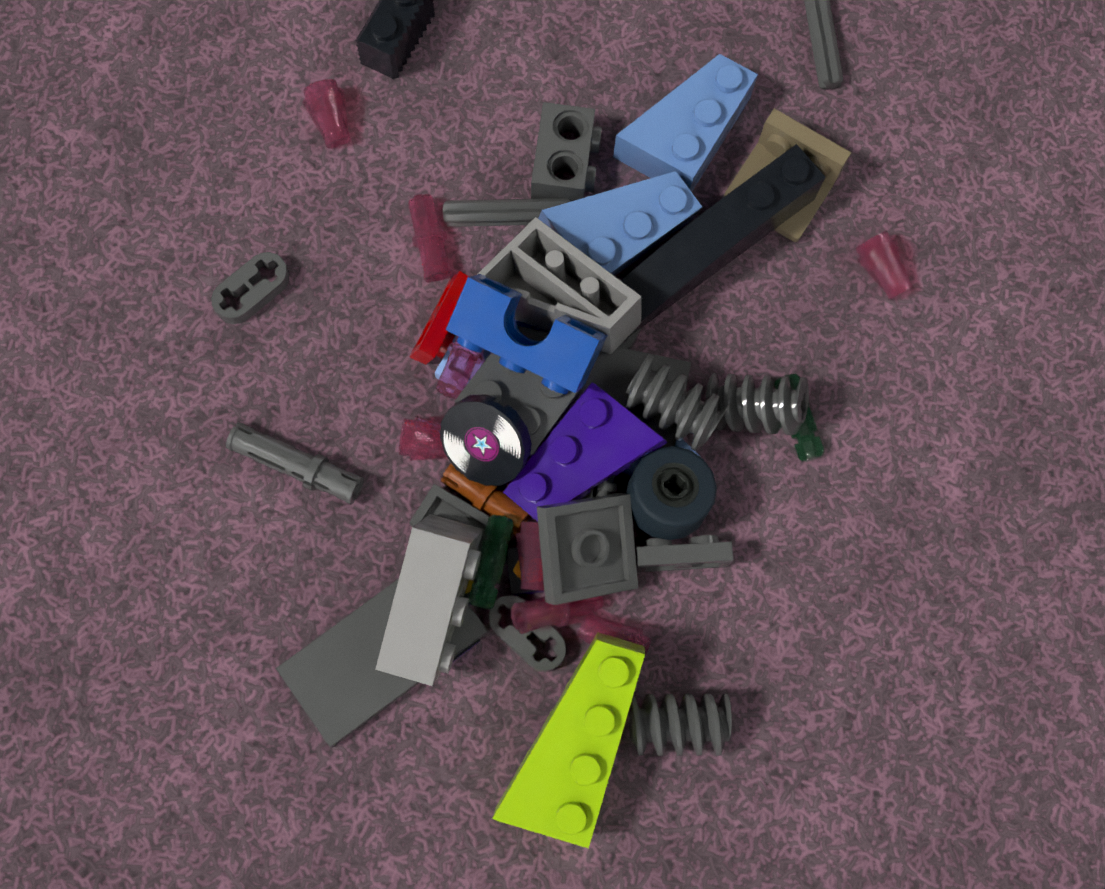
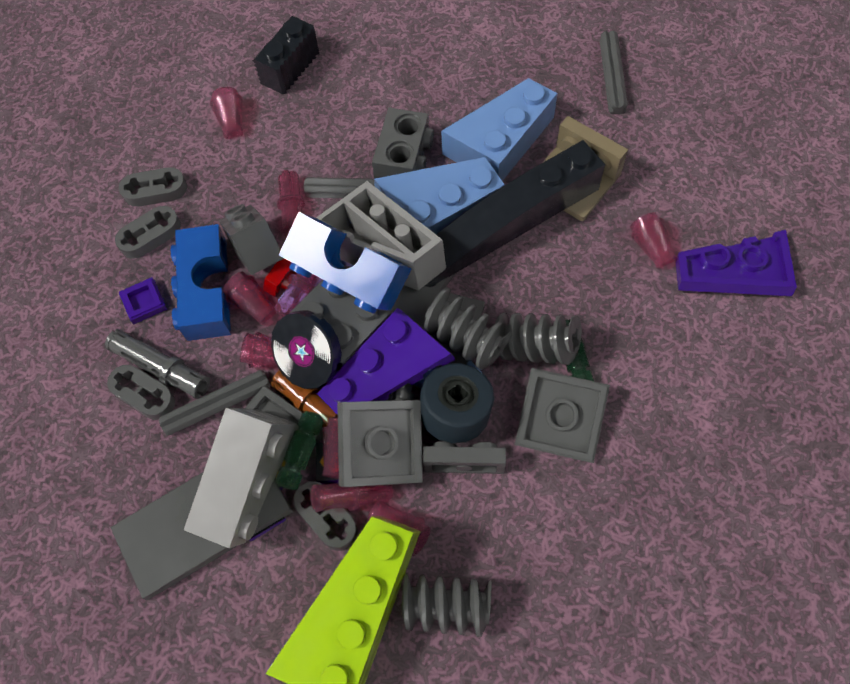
camera: 15 degrees right, 10 degrees down
none -> dark grey beam [107,365,175,420]
none -> dark grey beam [118,167,187,207]
none -> dark purple tile [119,277,167,325]
none -> dark grey axle [159,370,270,435]
none -> blue arch [171,224,231,341]
none -> dark grey brick [218,204,284,275]
none -> clear pink cone [223,271,277,325]
none -> dark grey plate [515,368,610,463]
none -> dark purple wing [675,230,797,296]

